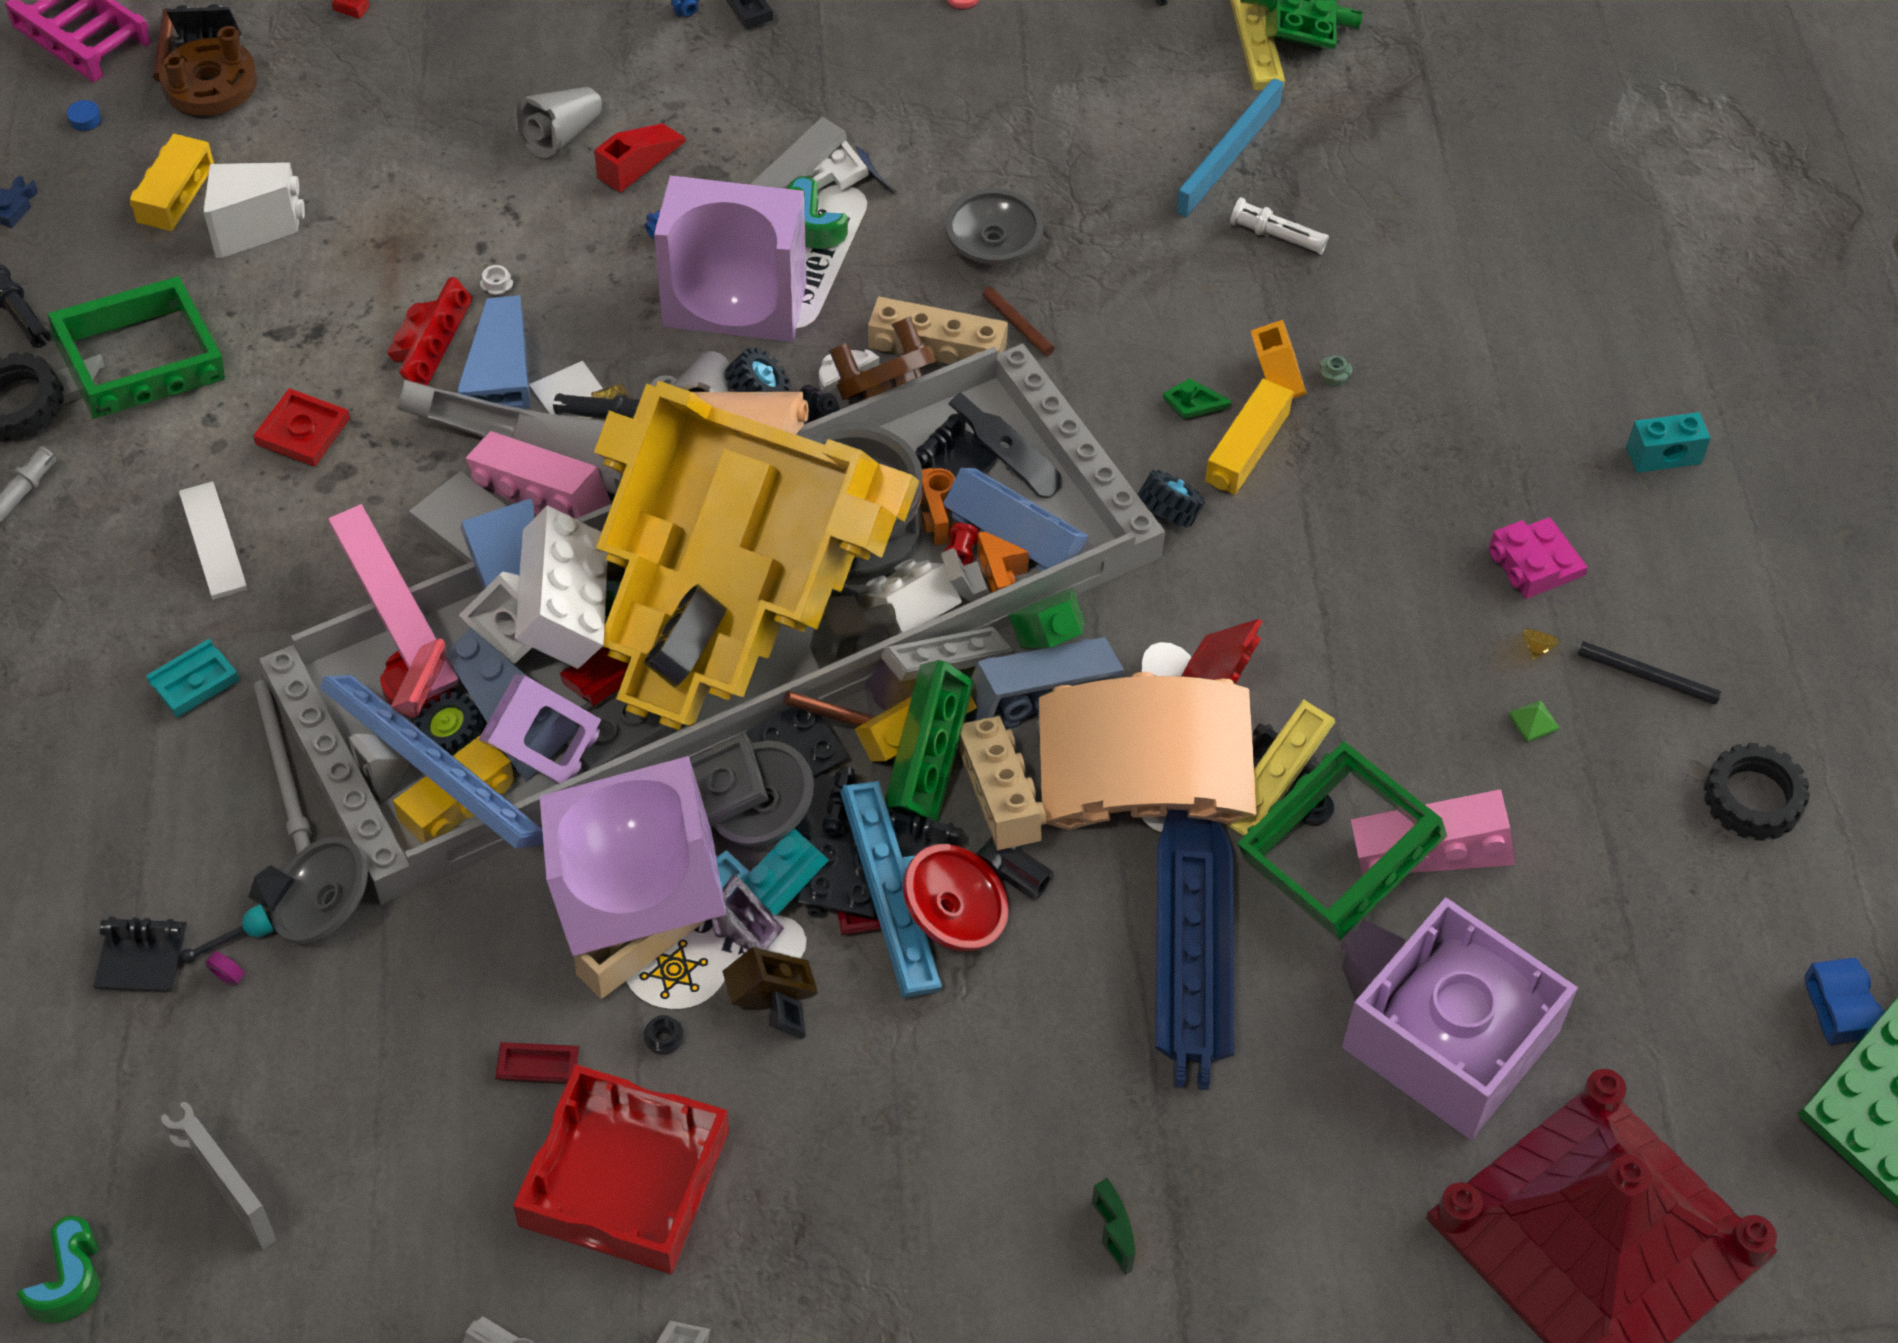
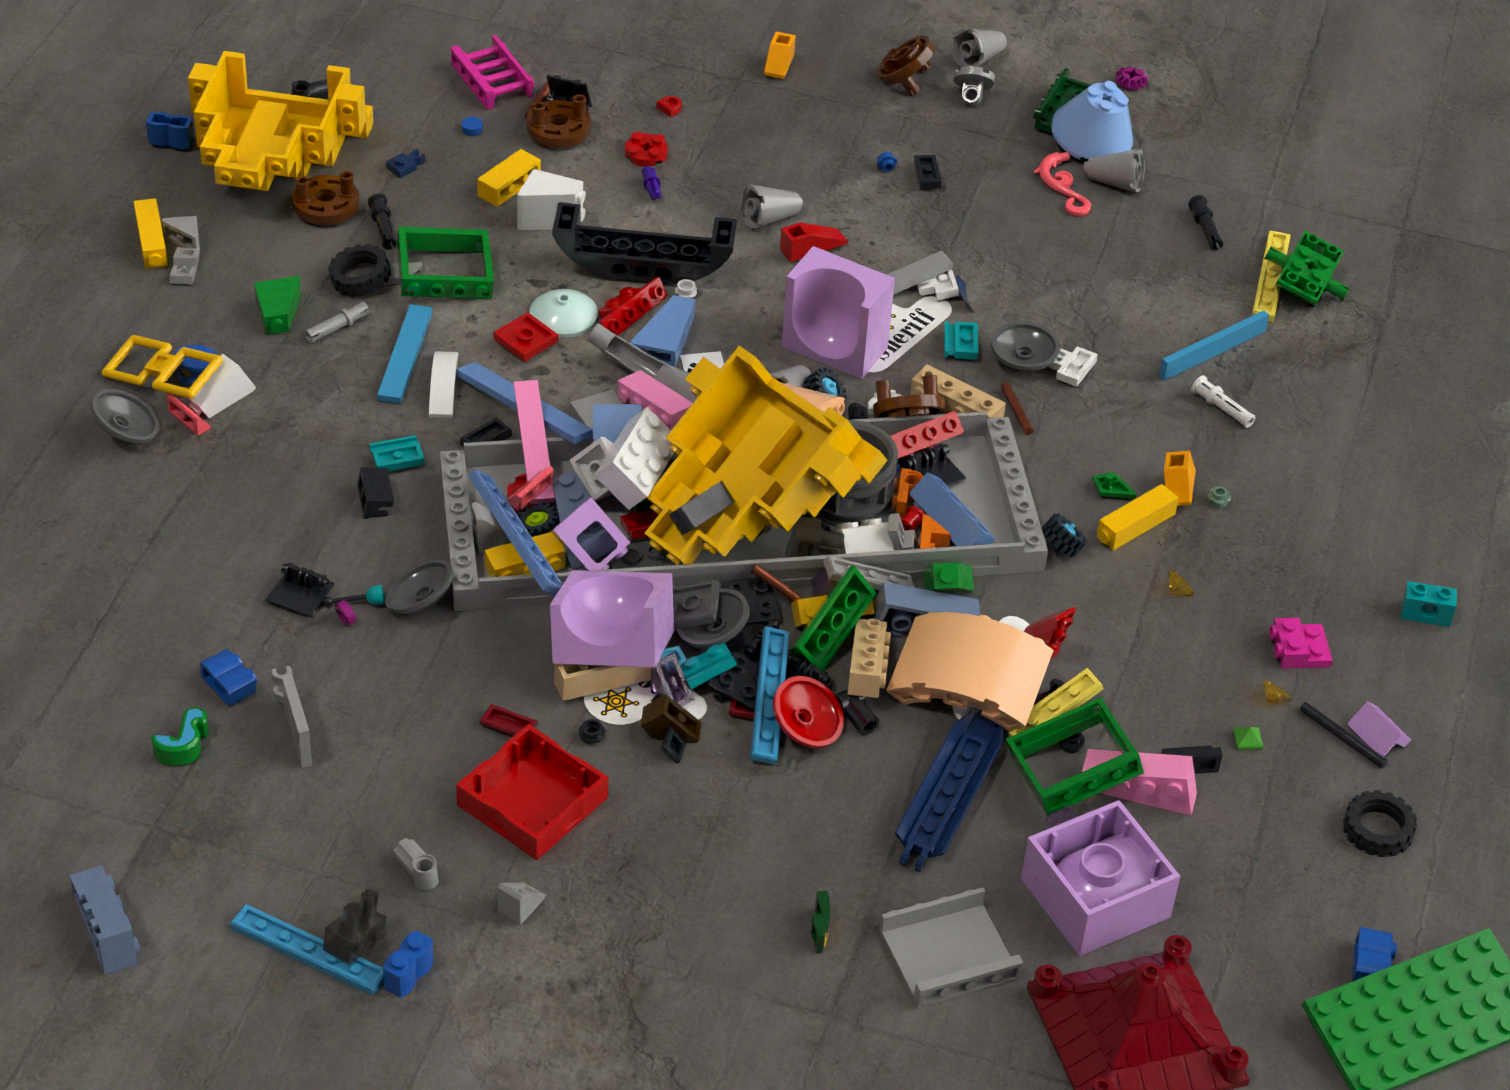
camera: 20 degrees right, 10 degrees down
black slope [248,865,295,912] -> none
light grey bar [253,680,312,854] -> none
green animal [788,176,848,249] -> none
black piece [948,392,1061,498] -> none
none -> blue brick [200,649,257,706]
none -> black hinge [357,467,394,519]
none -> dark azure tile [377,304,432,404]
none -> medium blue tile [456,362,593,445]
none -> black tile [460,417,512,447]
none -> light aqua dish [530,289,598,338]
none -> black slope [552,202,737,284]
none -> red plate [625,132,668,167]
none -> dark purple axle [642,166,662,200]
none -> light grey panel [880,887,1023,1008]
none -> bracket [890,411,964,462]
none -> teal plate [944,321,978,360]
none -> white hinge [1048,347,1098,387]
none -> black panel [1161,745,1223,774]
none -> clear yellow slope [1169,569,1194,596]
none -> lavender panel [1348,701,1411,757]

